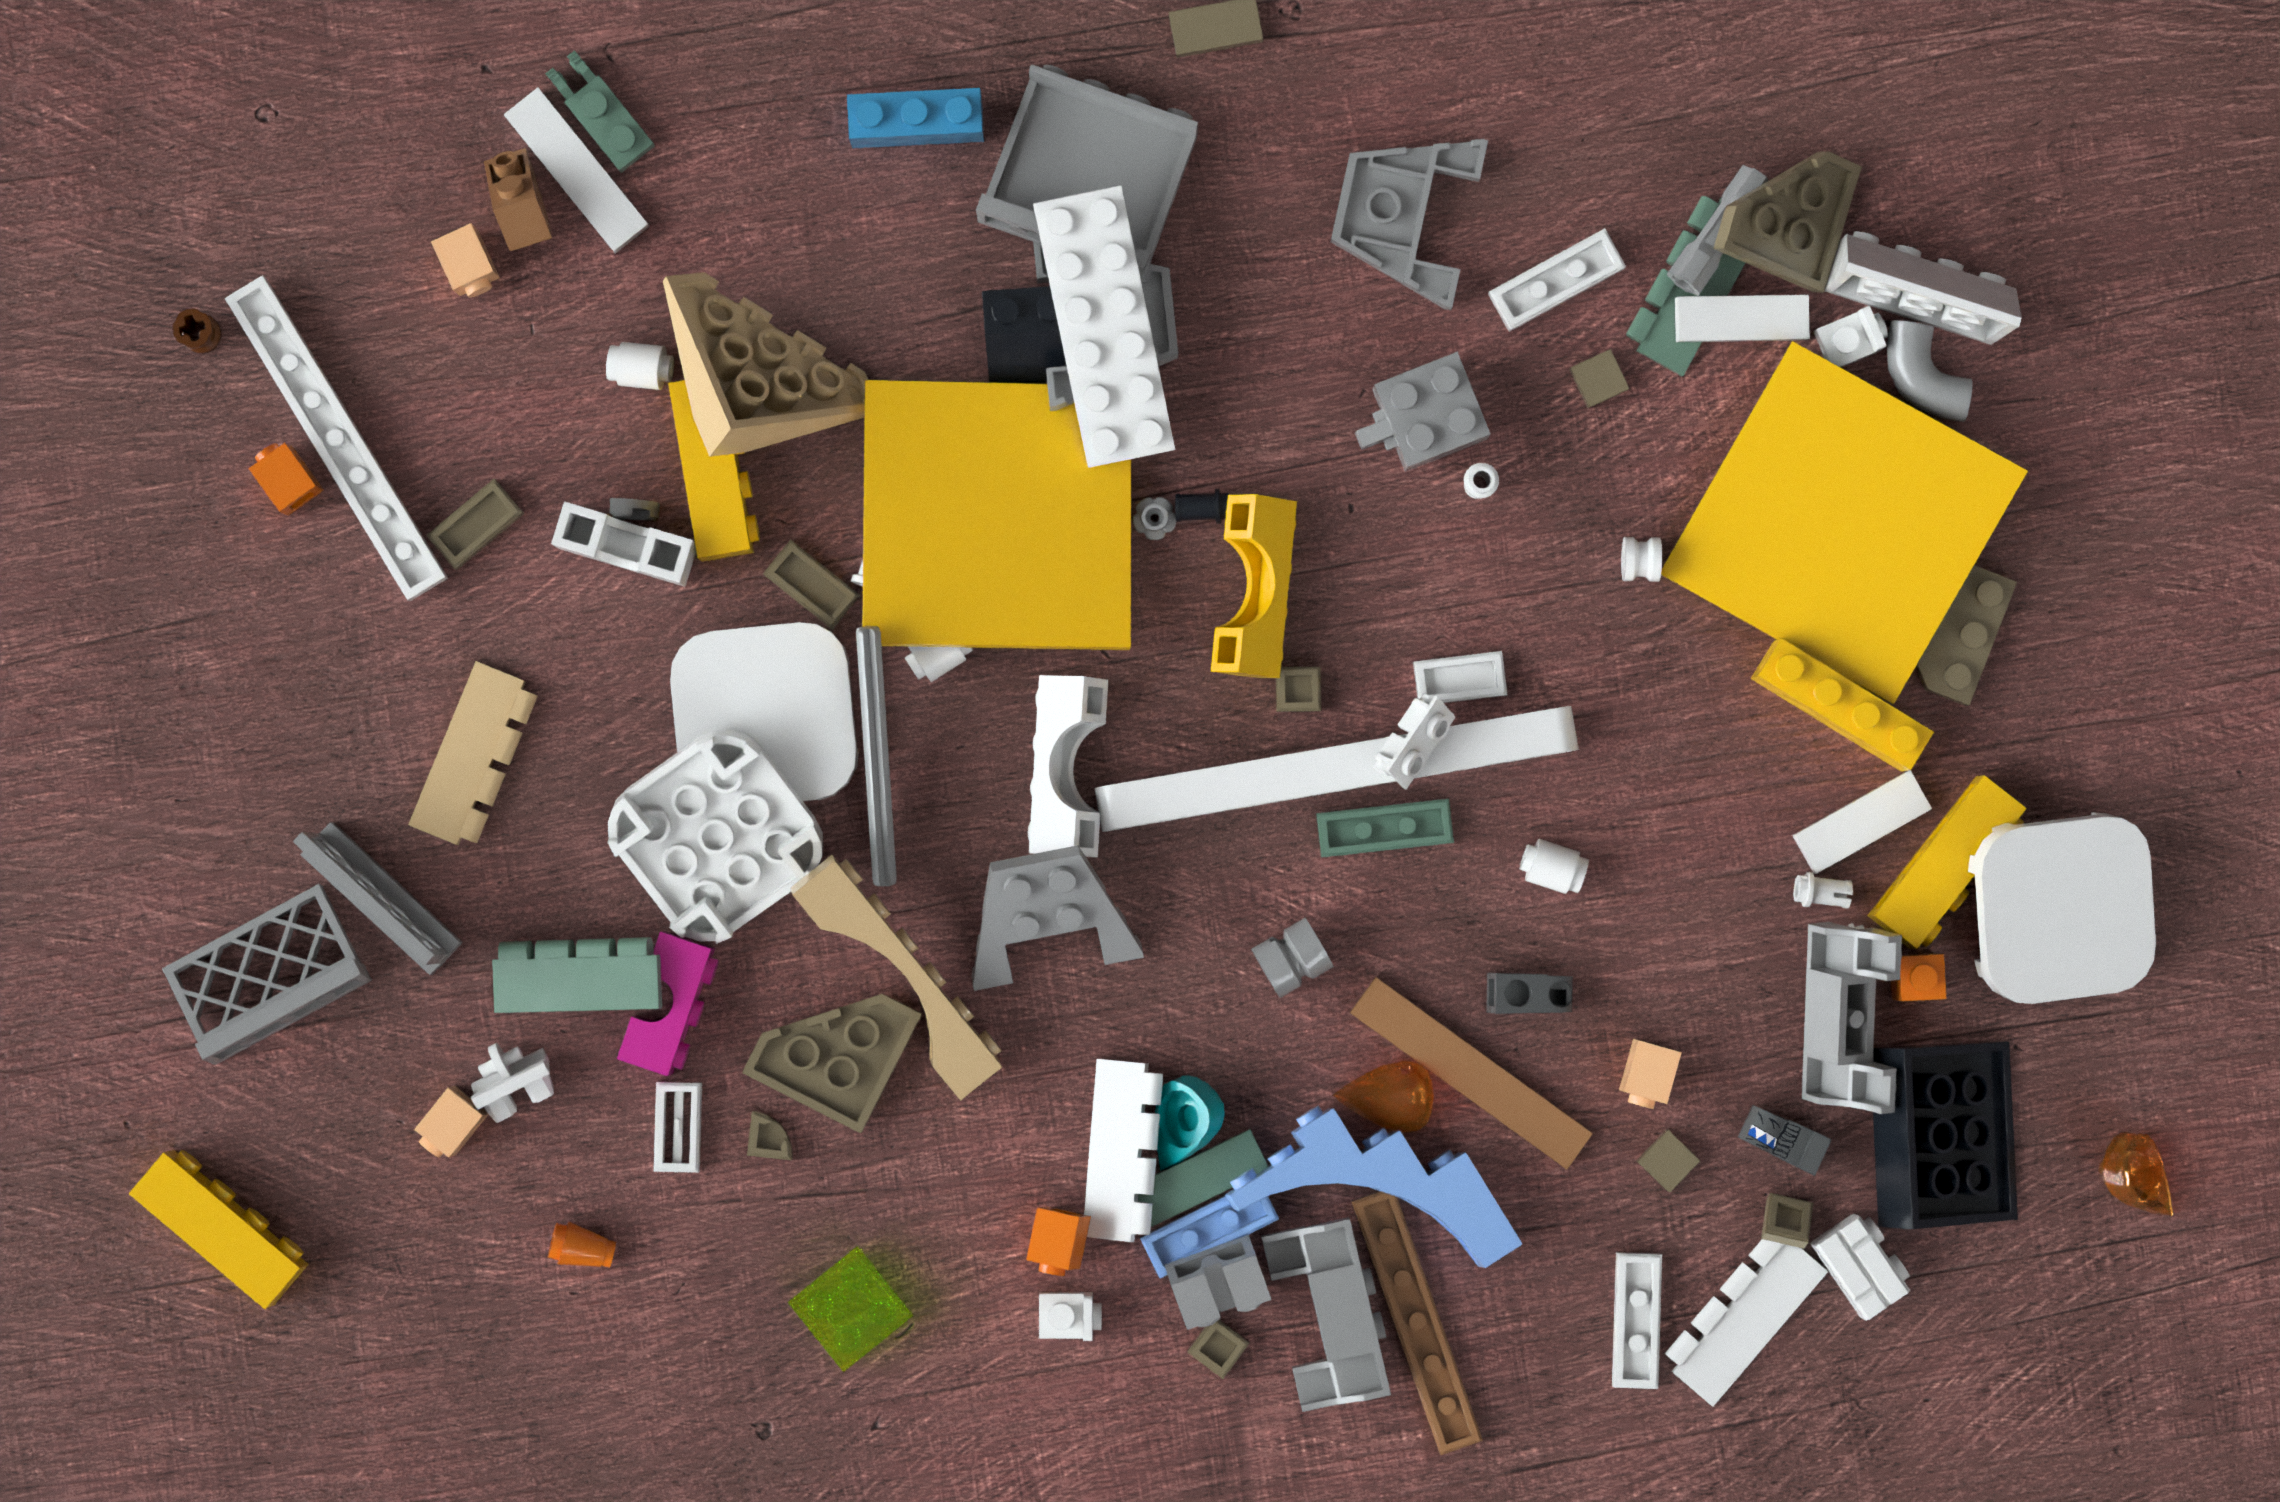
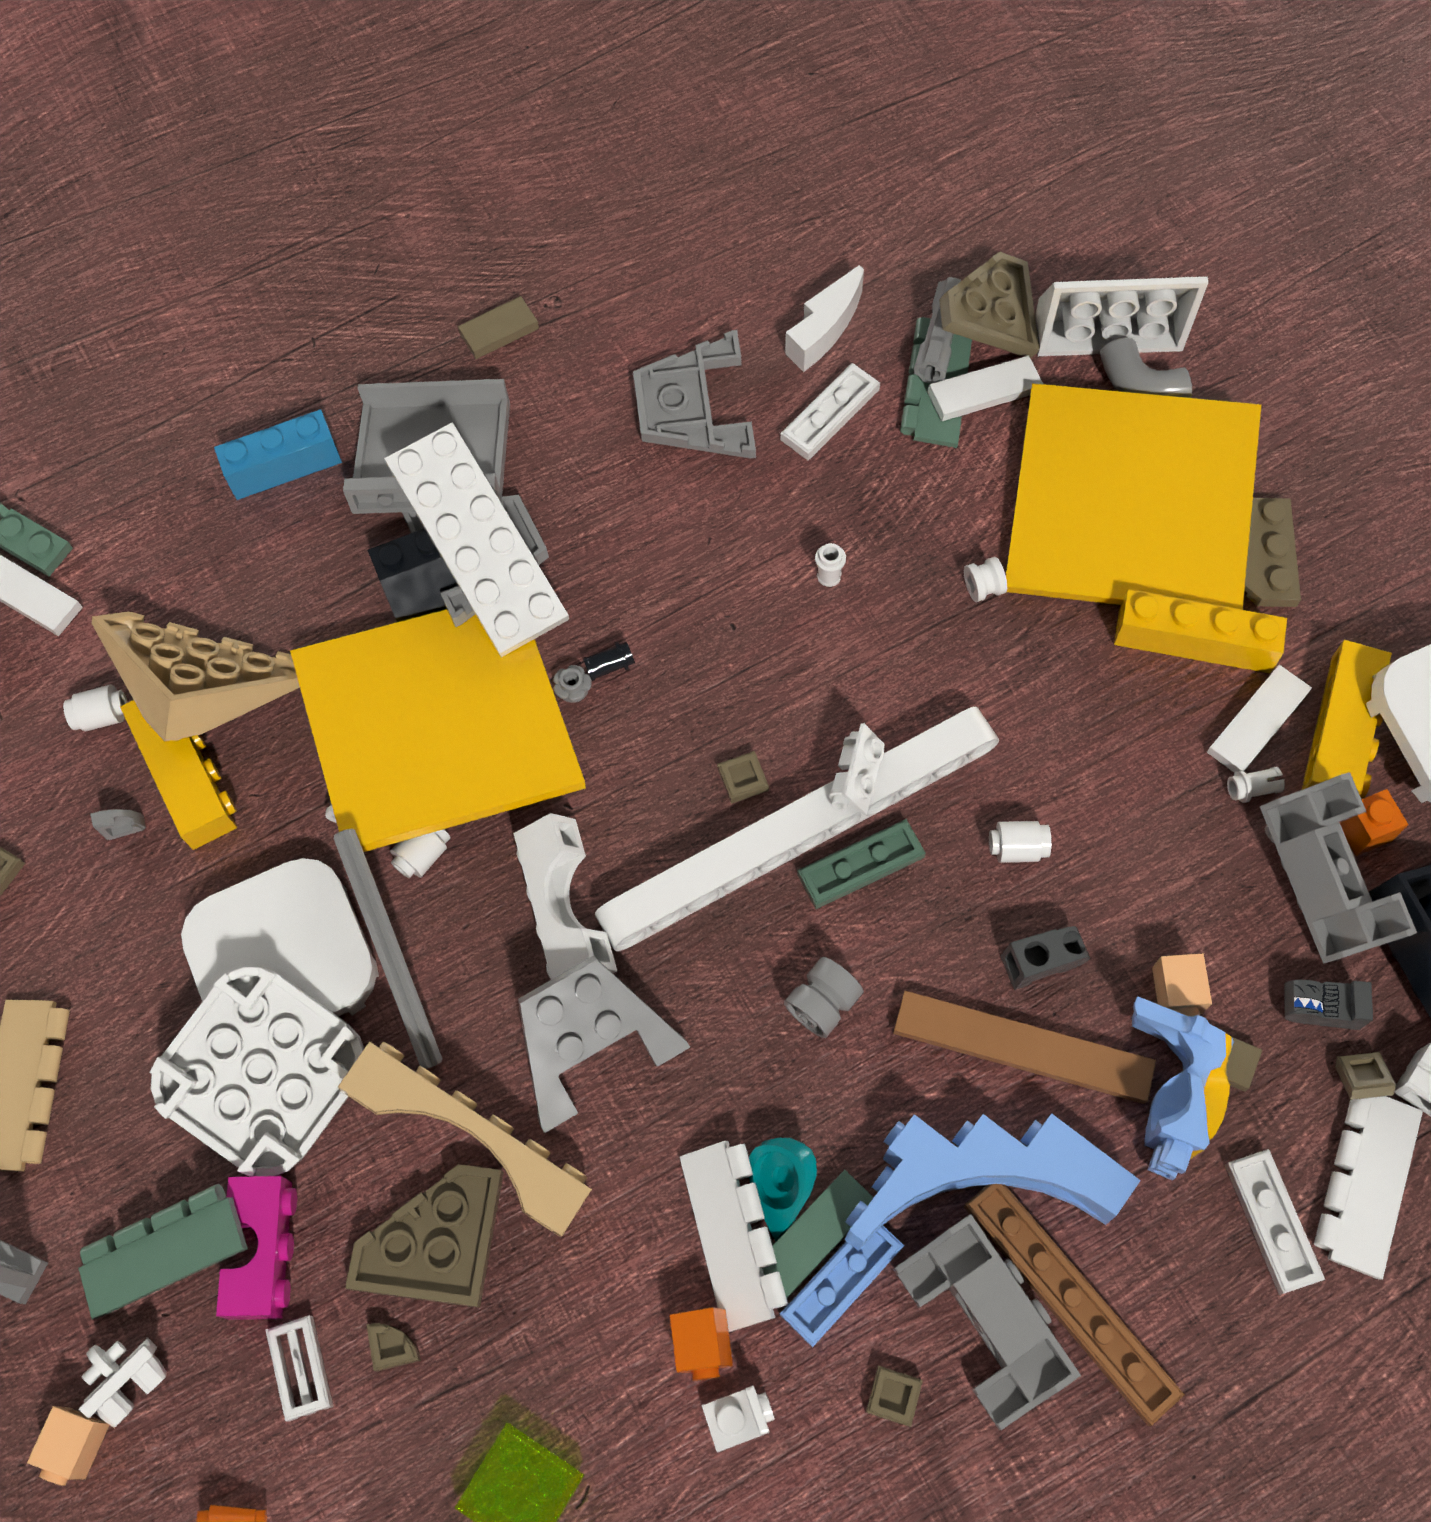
camera: 15 degrees left, 20 degrees down
white arch [551,501,696,587] -> none
dark tan tile [763,539,860,630] -> none
light grey brick [1165,1235,1272,1330] -> none
yellow arch [1211,494,1297,678] -> none
clear orange piece [1332,1060,1434,1132] -> none
light grey hinge [1355,352,1490,472] -> none
white tile [1413,651,1507,703] -> none
dark tan tile [1569,349,1629,409] -> none
white bracket [1813,306,1888,368] -> none
none -> white slope [785,265,864,372]
none -> light blue hips [1132,996,1234,1180]

